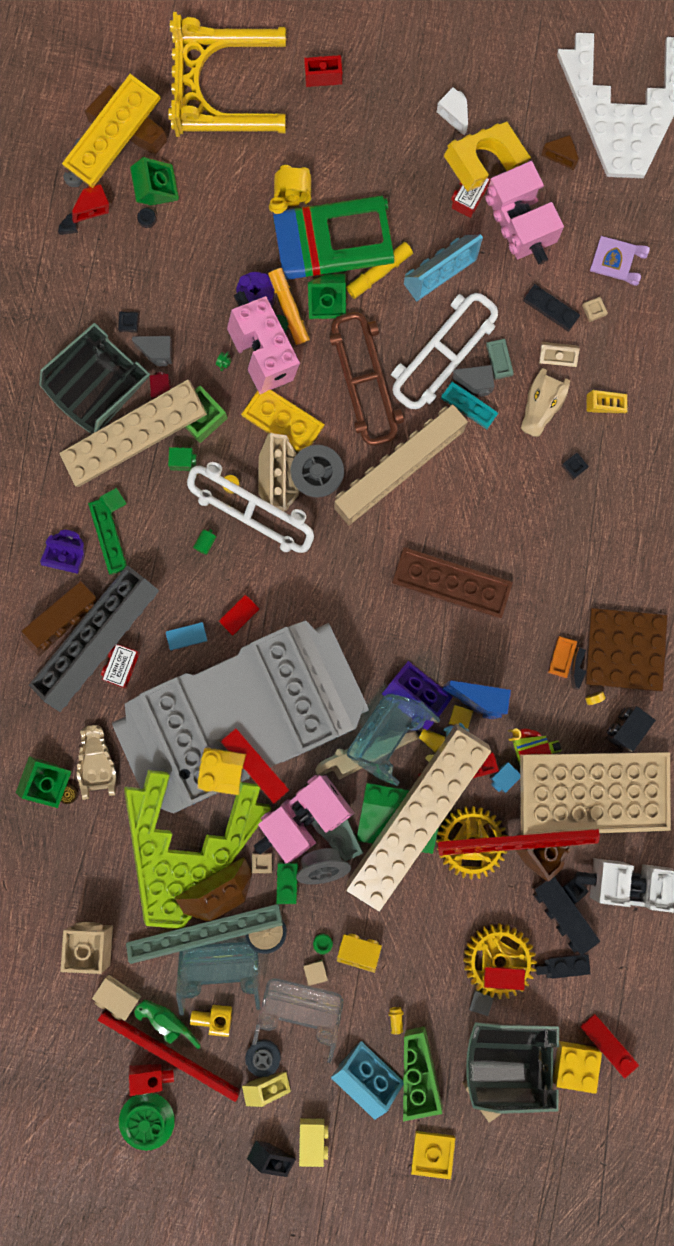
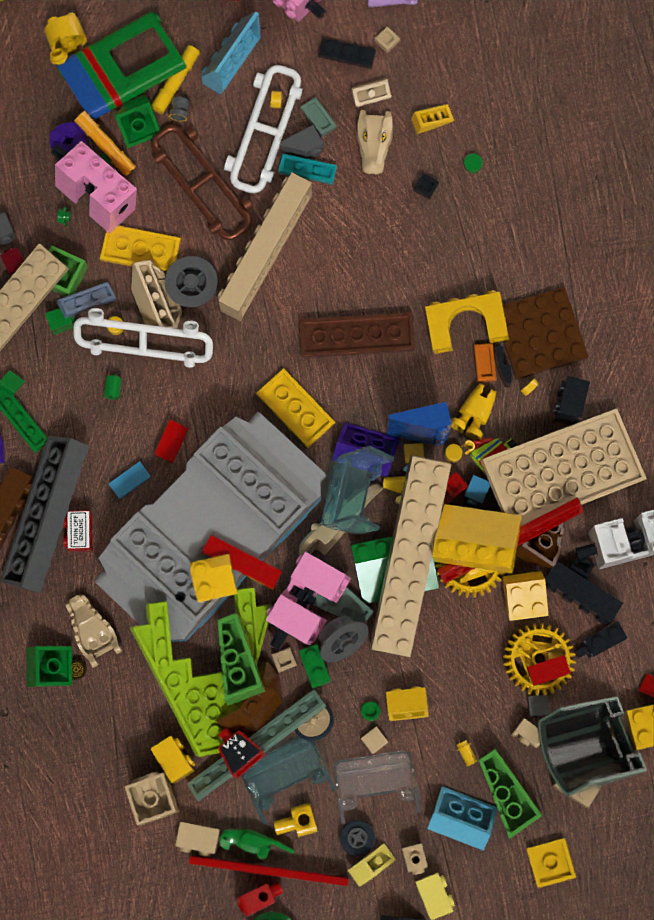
camera: 20 degrees left, 5 degrees down
none -> sand blue tile [57,282,116,319]
none -> yellow brick [151,736,195,784]
none -> dark grey wheel [169,97,190,121]
none -> bright green wedge [218,613,265,706]
none -> torso [218,728,266,779]
none -> yellow tile [256,368,335,449]
none -> yellow piece [271,91,282,108]
none -> tan brick [402,843,428,875]
none -> yellow arch [425,290,509,354]
none -> yellow slope [432,504,522,574]
none -> yellow piece [445,444,463,463]
none -> yellow piece [451,383,497,440]
none -> green tile [464,154,483,173]
none -> yellow brick [503,571,548,621]
none -> tan brick [511,718,541,748]

